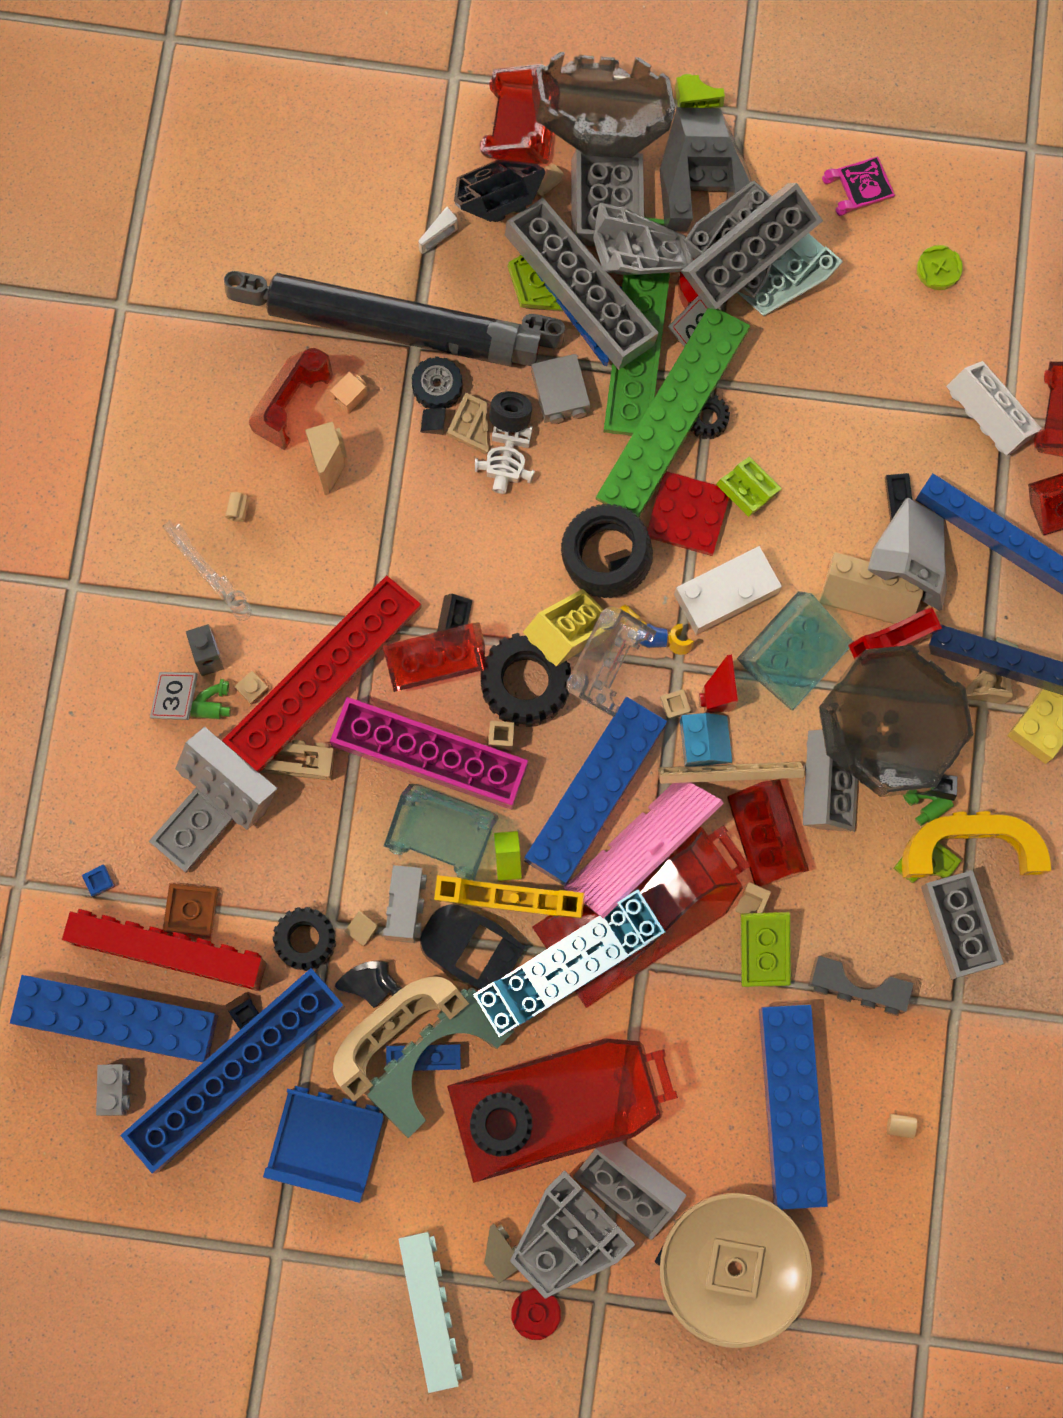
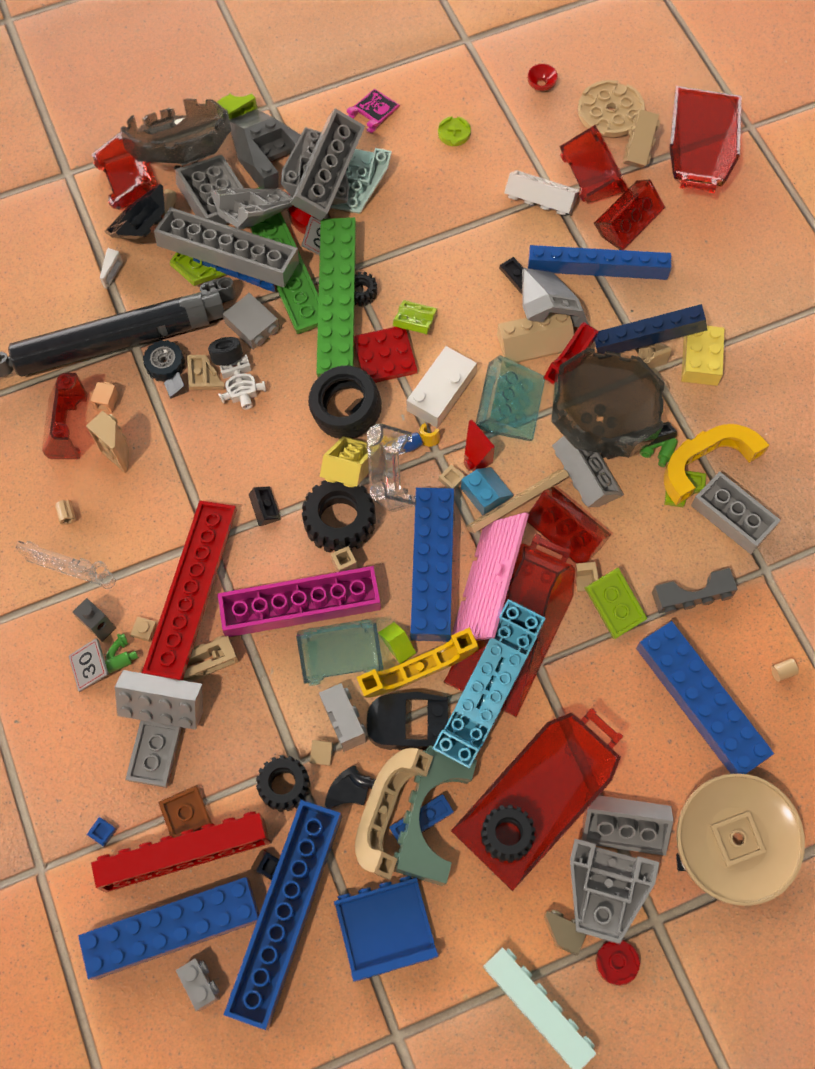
camera: 25 degrees left, 10 degrees down
clear red slope [383,622,485,692] -> none

